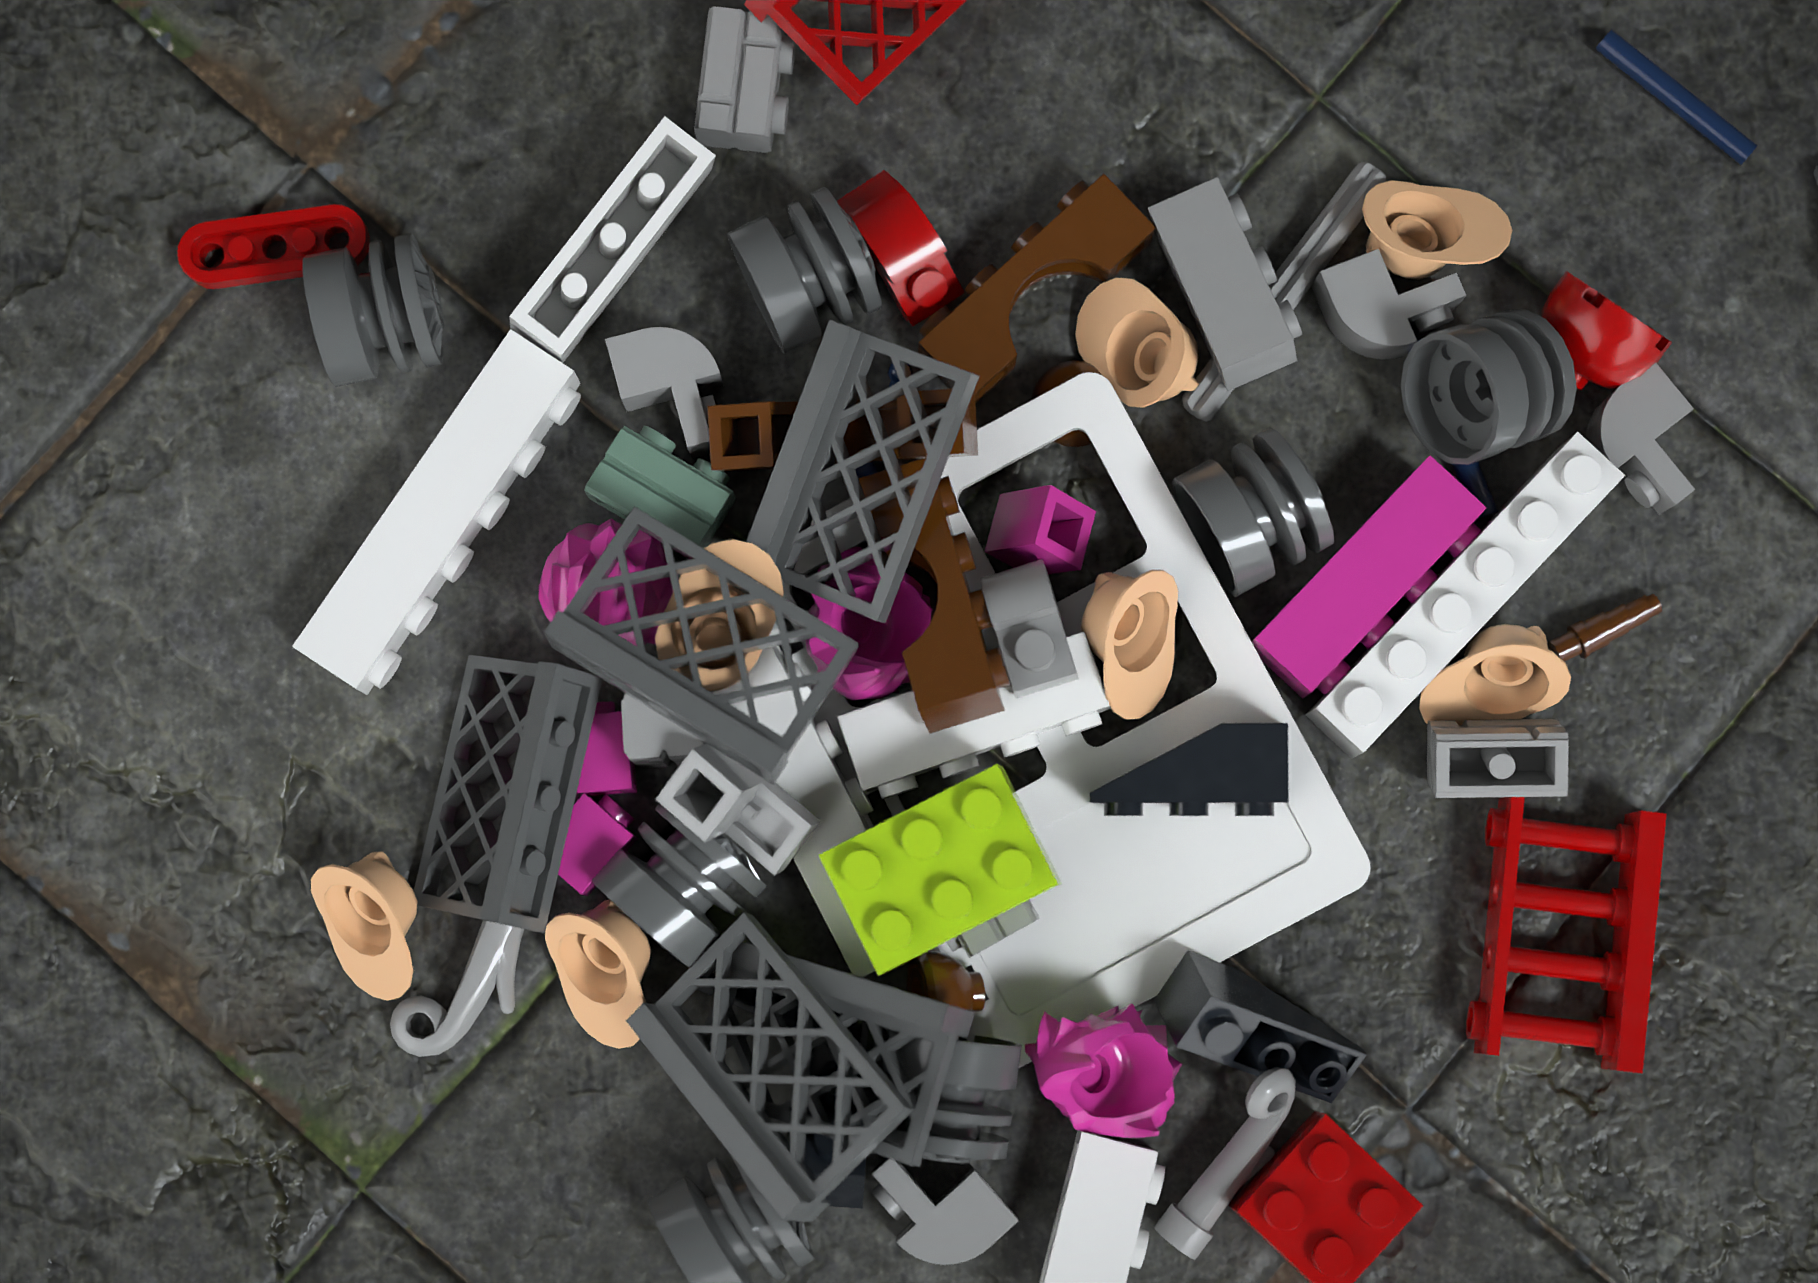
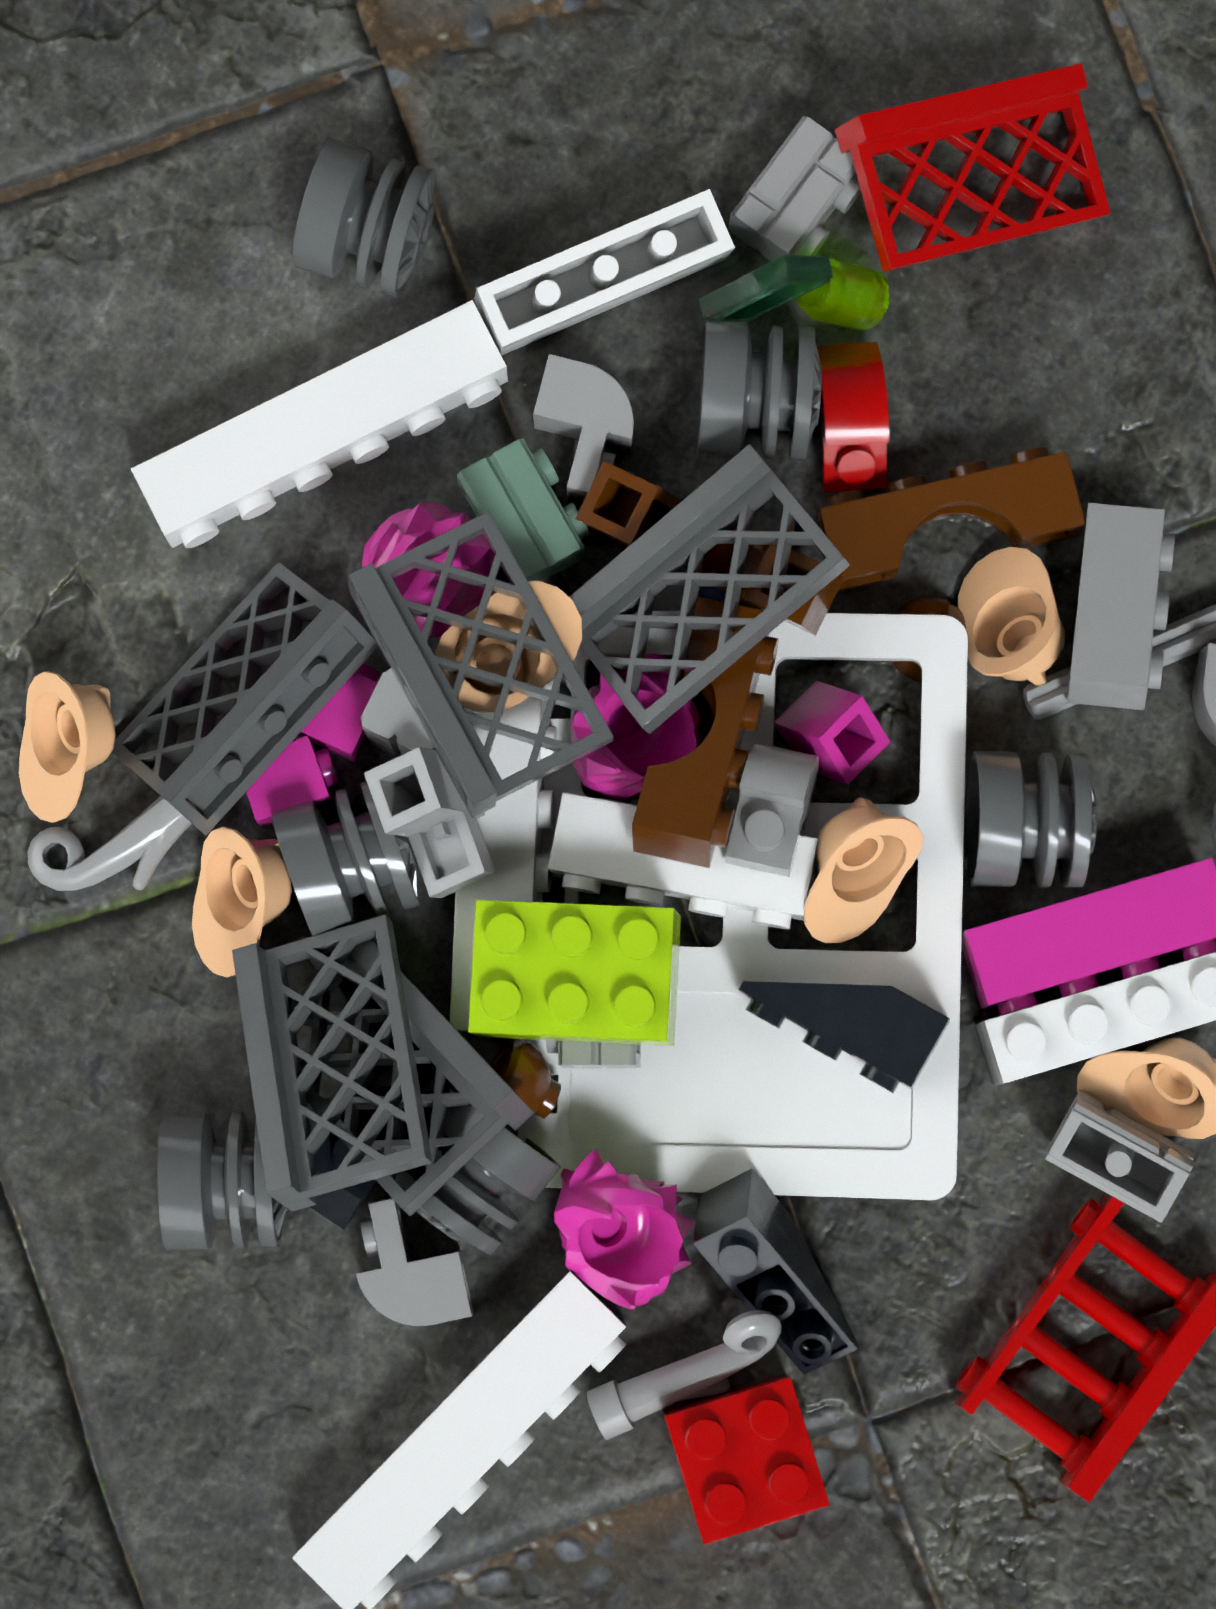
camera: 30 degrees right, 0 degrees up
red plate [177,204,370,289] -> none
none -> clear green tile [699,255,834,322]
none -> clear neon green brick [795,258,889,331]

